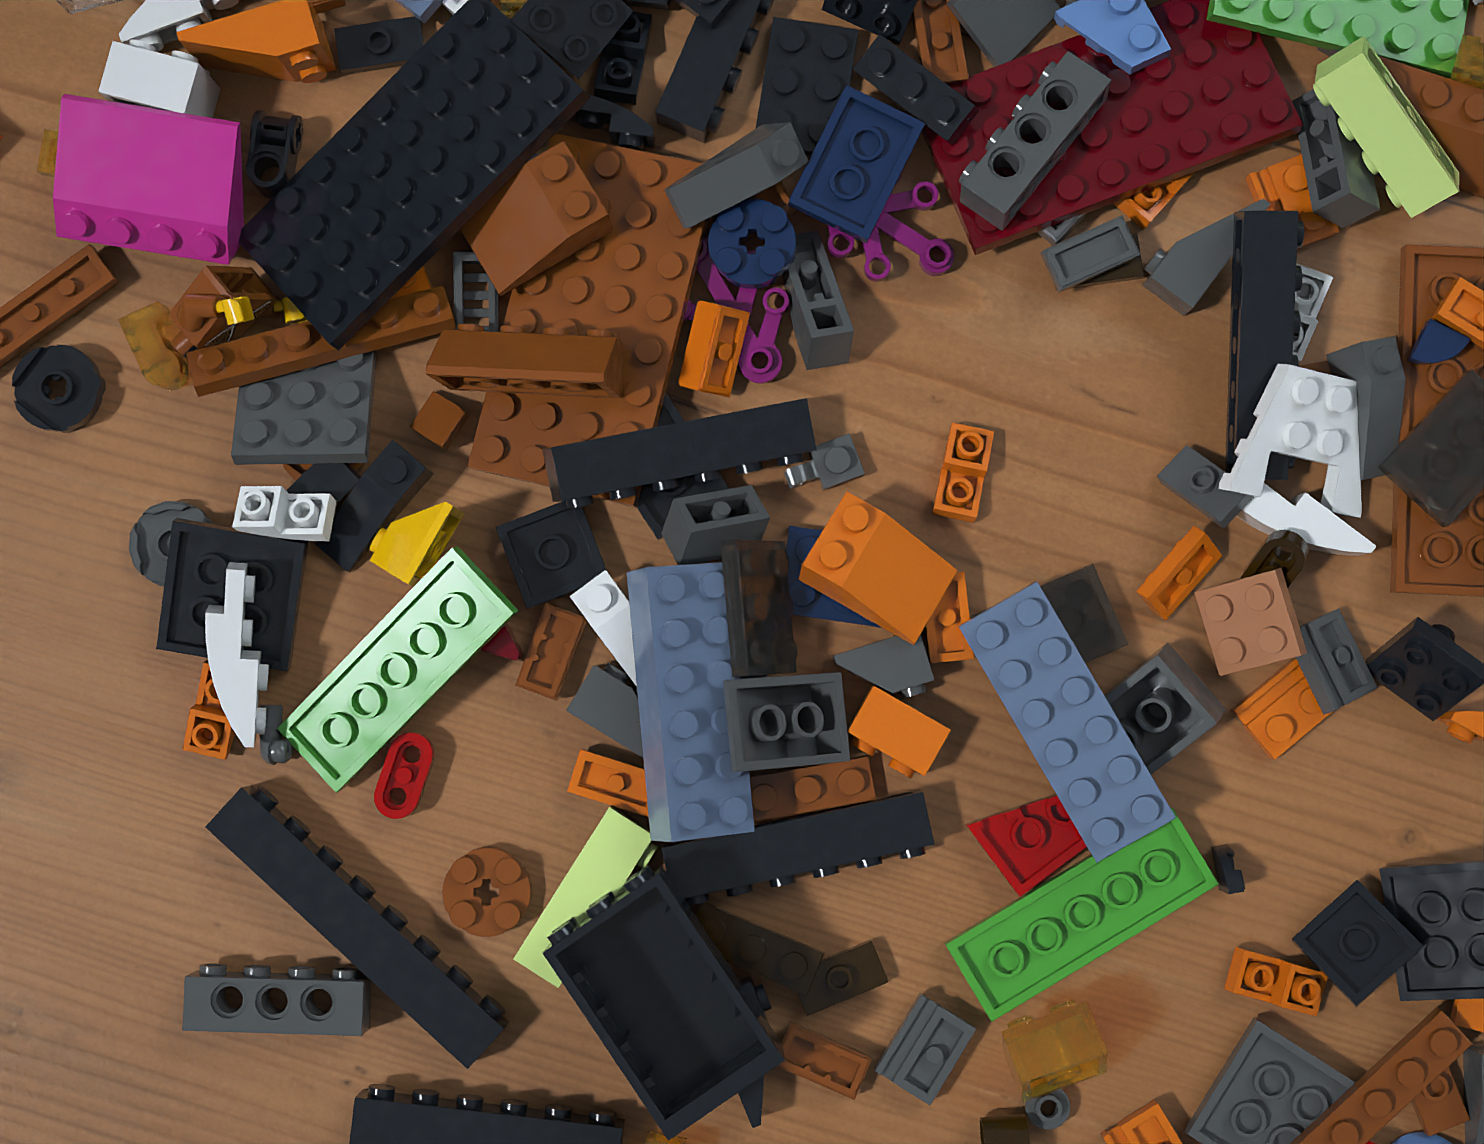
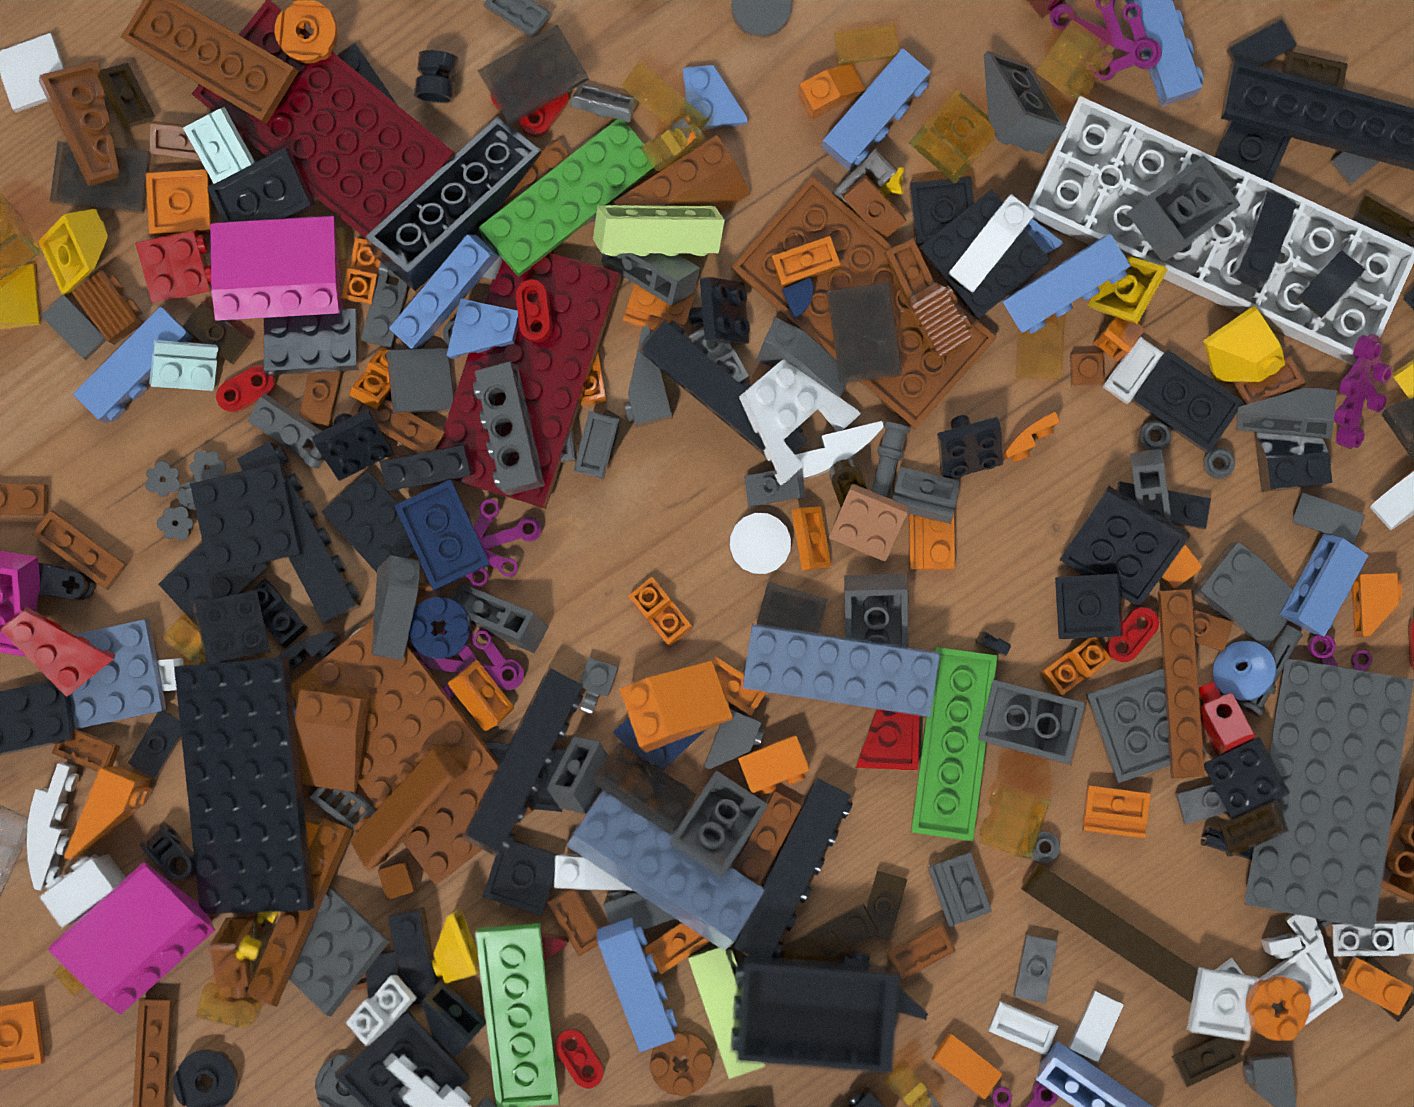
camera: 50 degrees left, 0 degrees up
none -> black slope [421,979,486,1058]
none -> red plate [516,279,553,343]
none -> medium blue brick [596,917,678,1052]
none -> black plate [689,277,750,345]
none -> white tile [730,513,791,574]
none -> dark grey pin [871,422,911,498]
none -> dark grey slope [978,680,1087,766]
none -> red plate [1106,607,1159,662]

